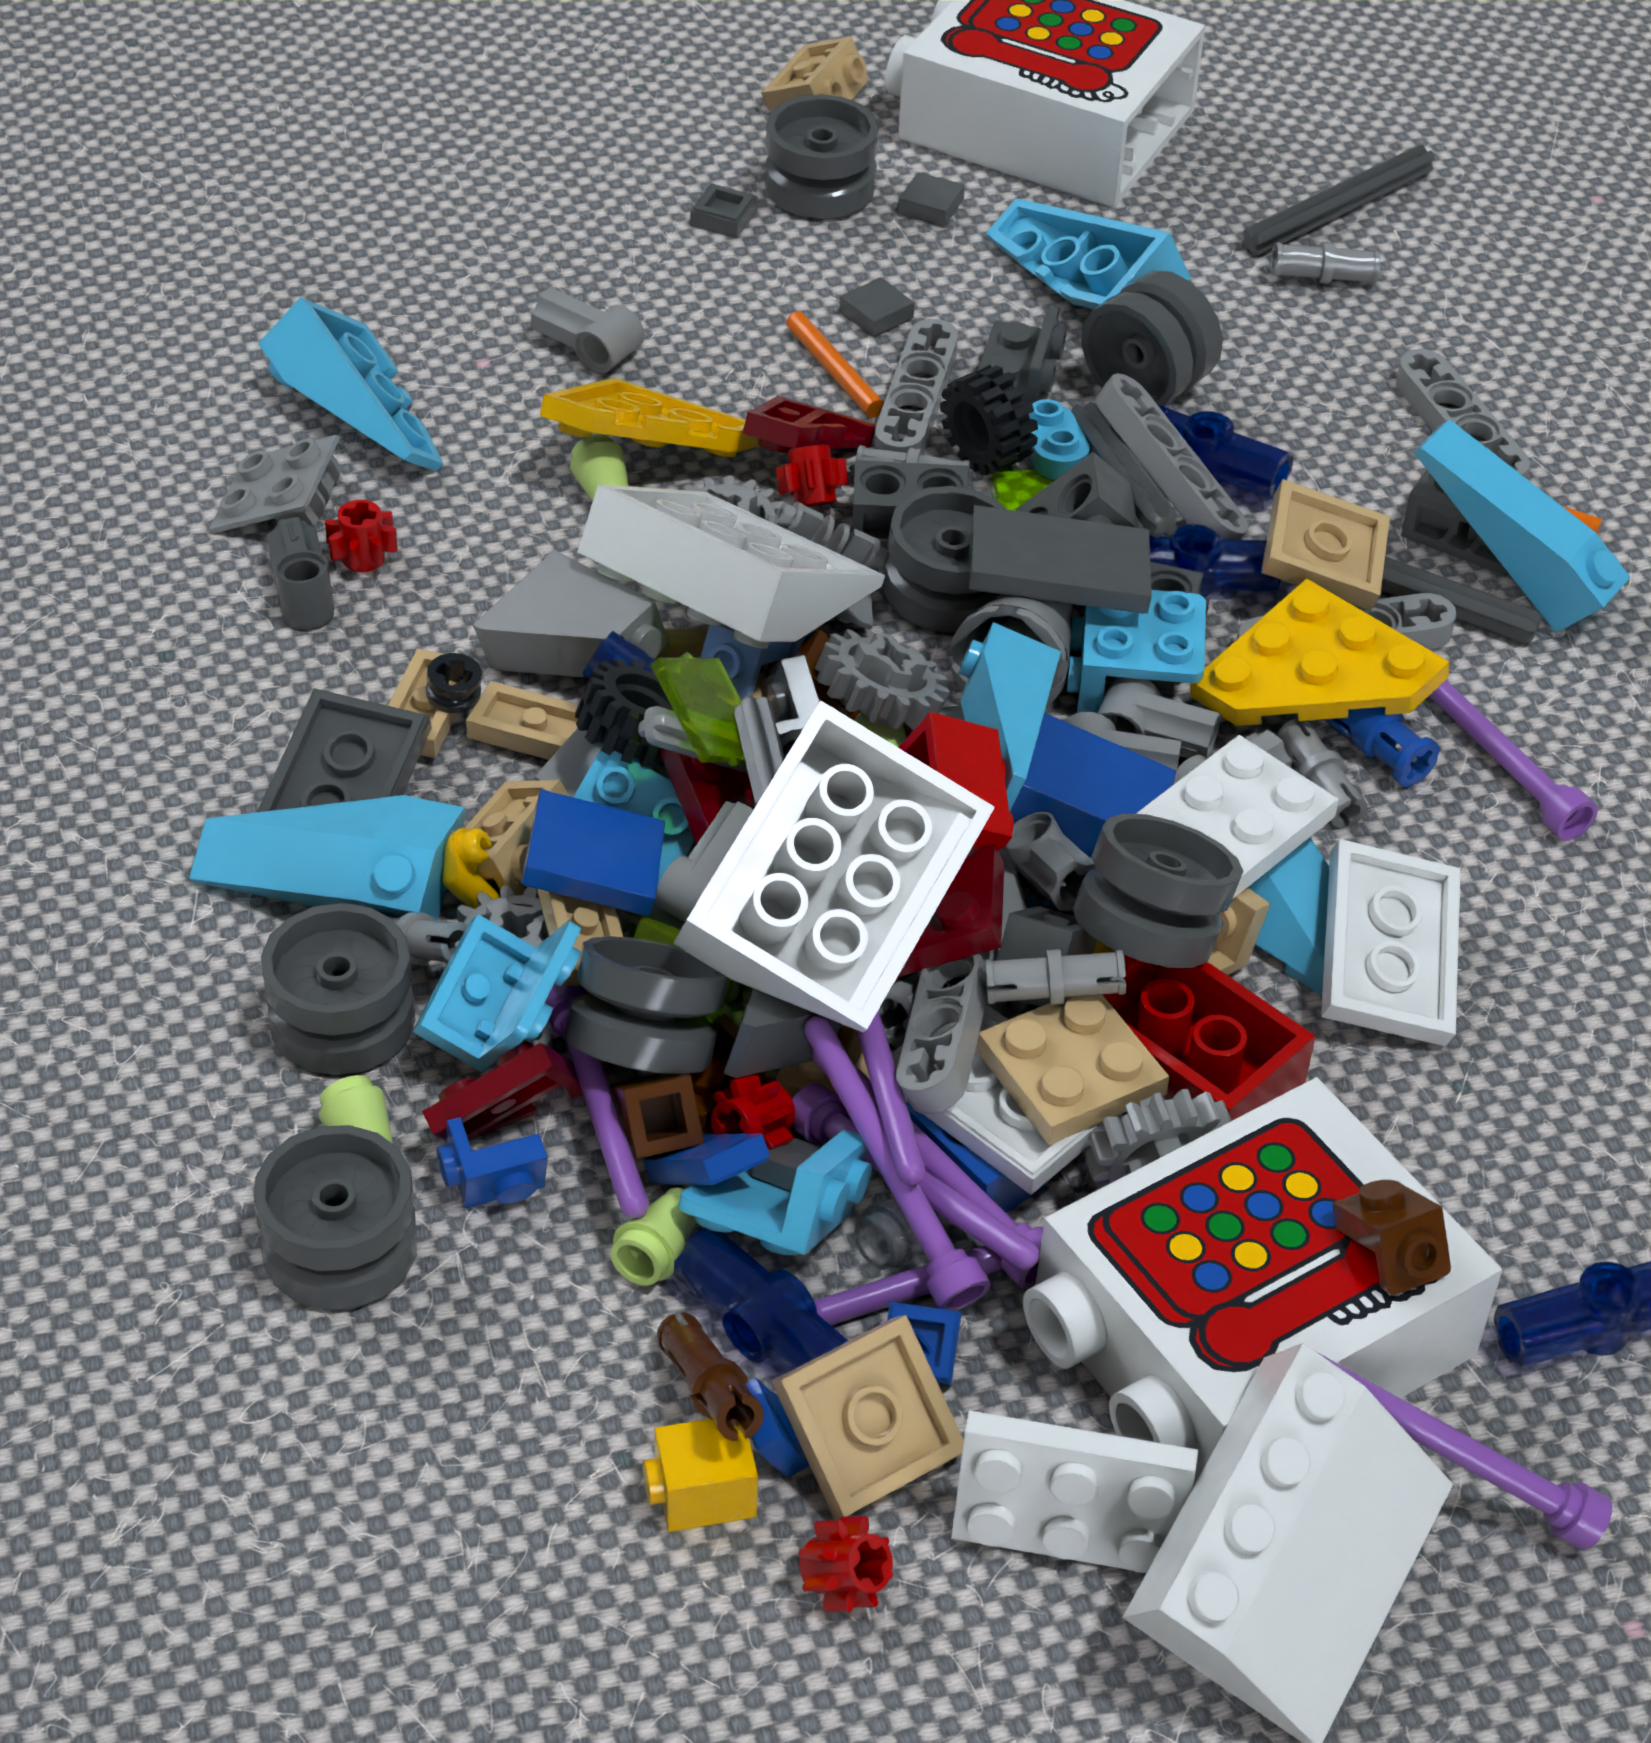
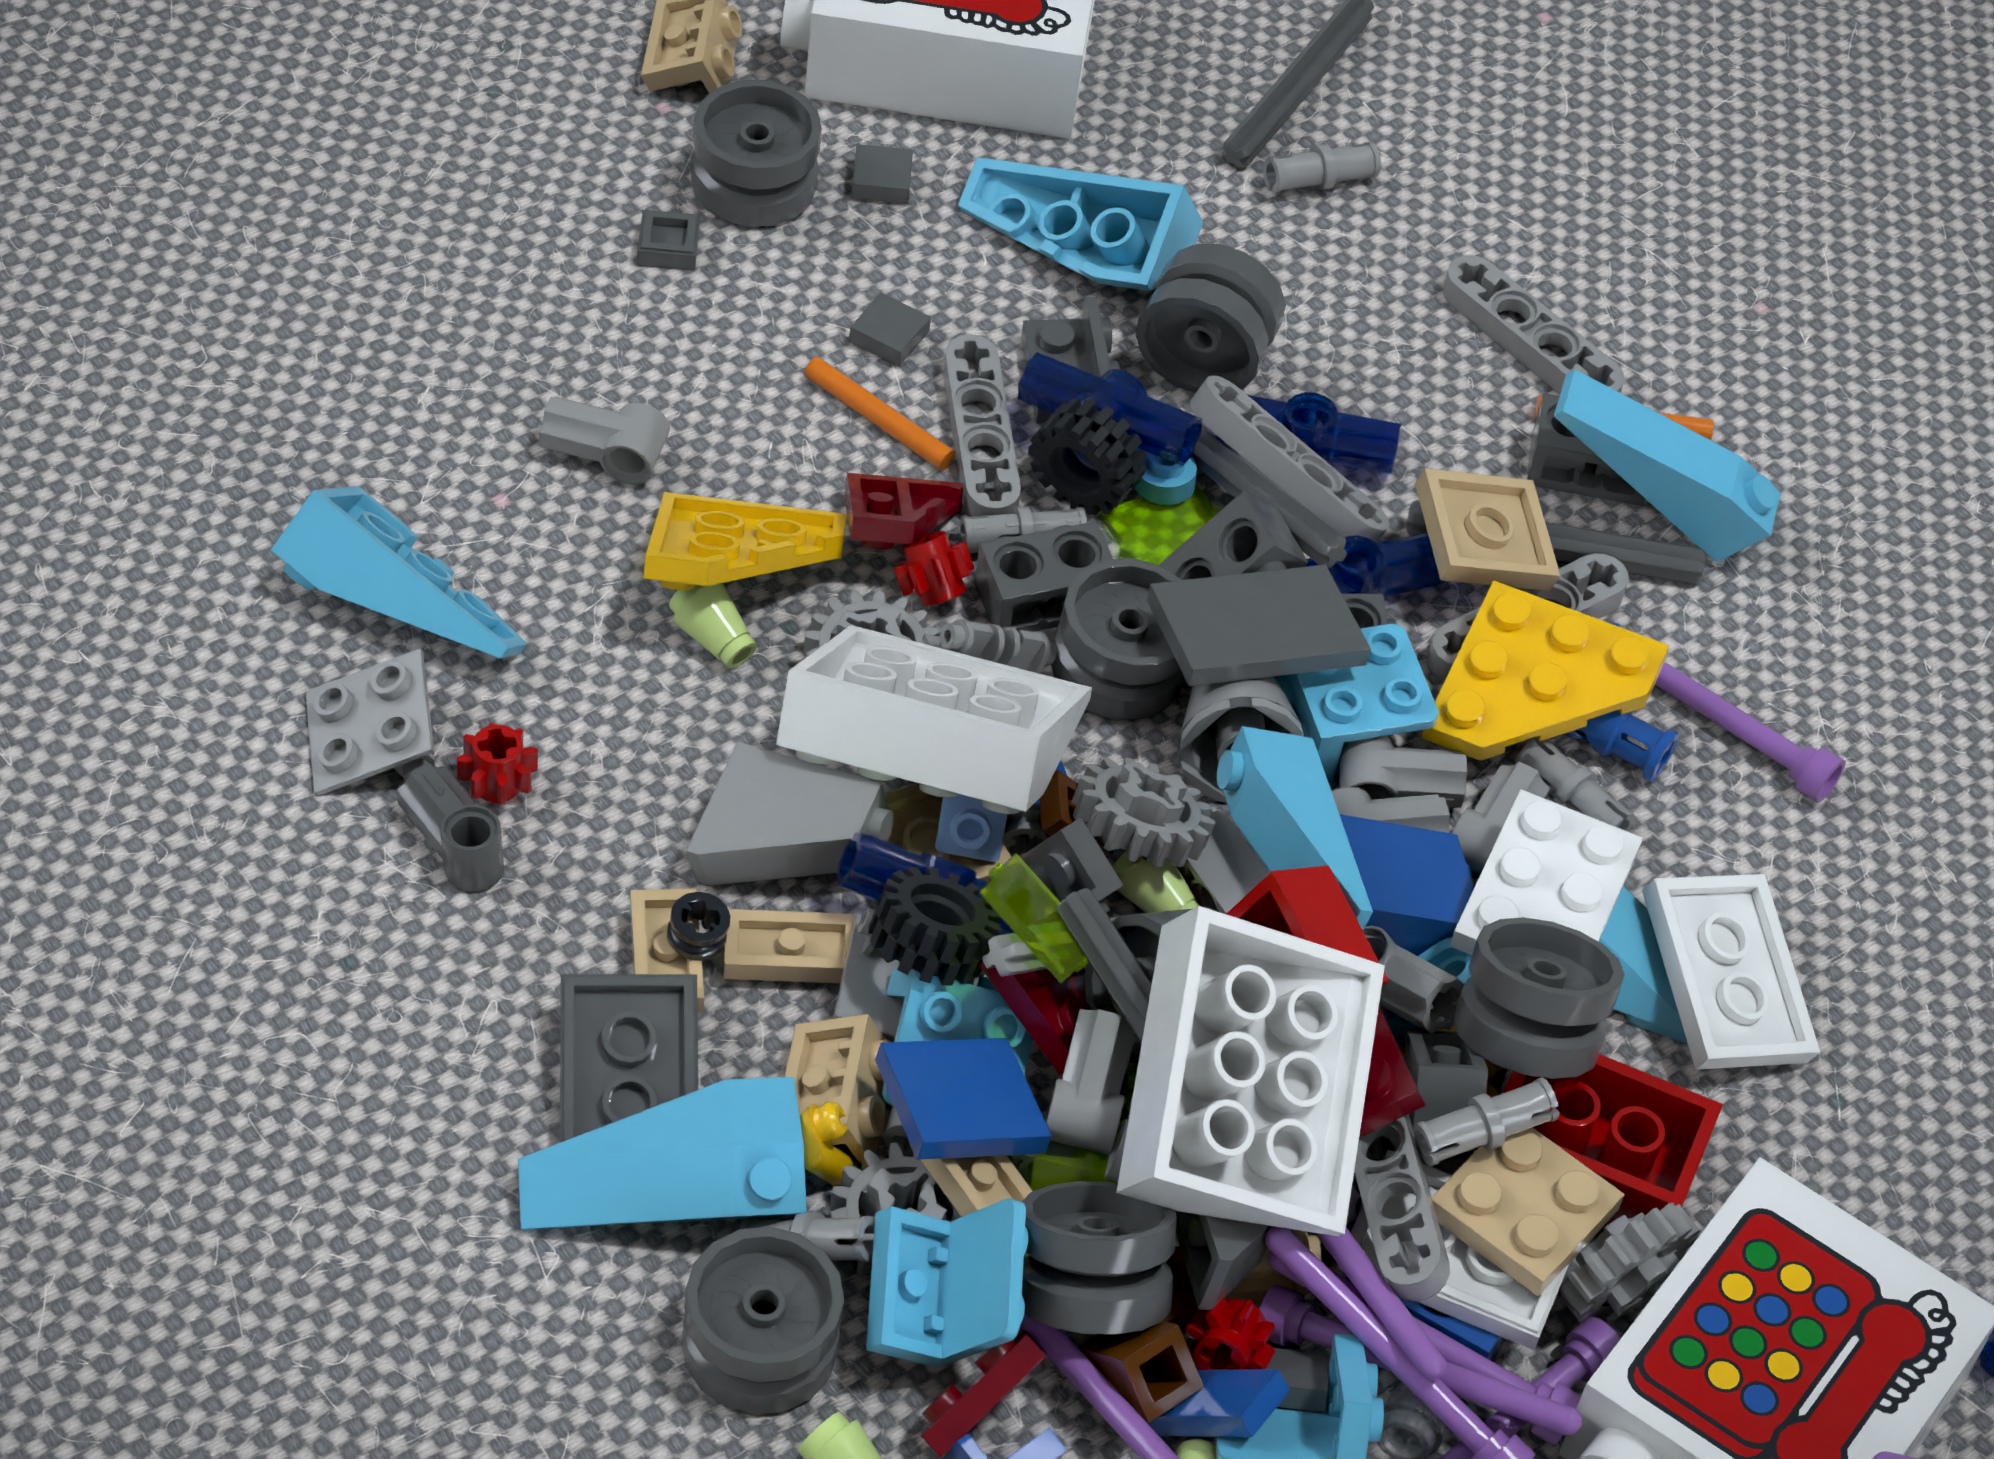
camera: 25 degrees left, 5 degrees up
reddish brown bracket [1332,1180,1451,1295] -> none
none -> clear blue piece [1018,352,1202,466]

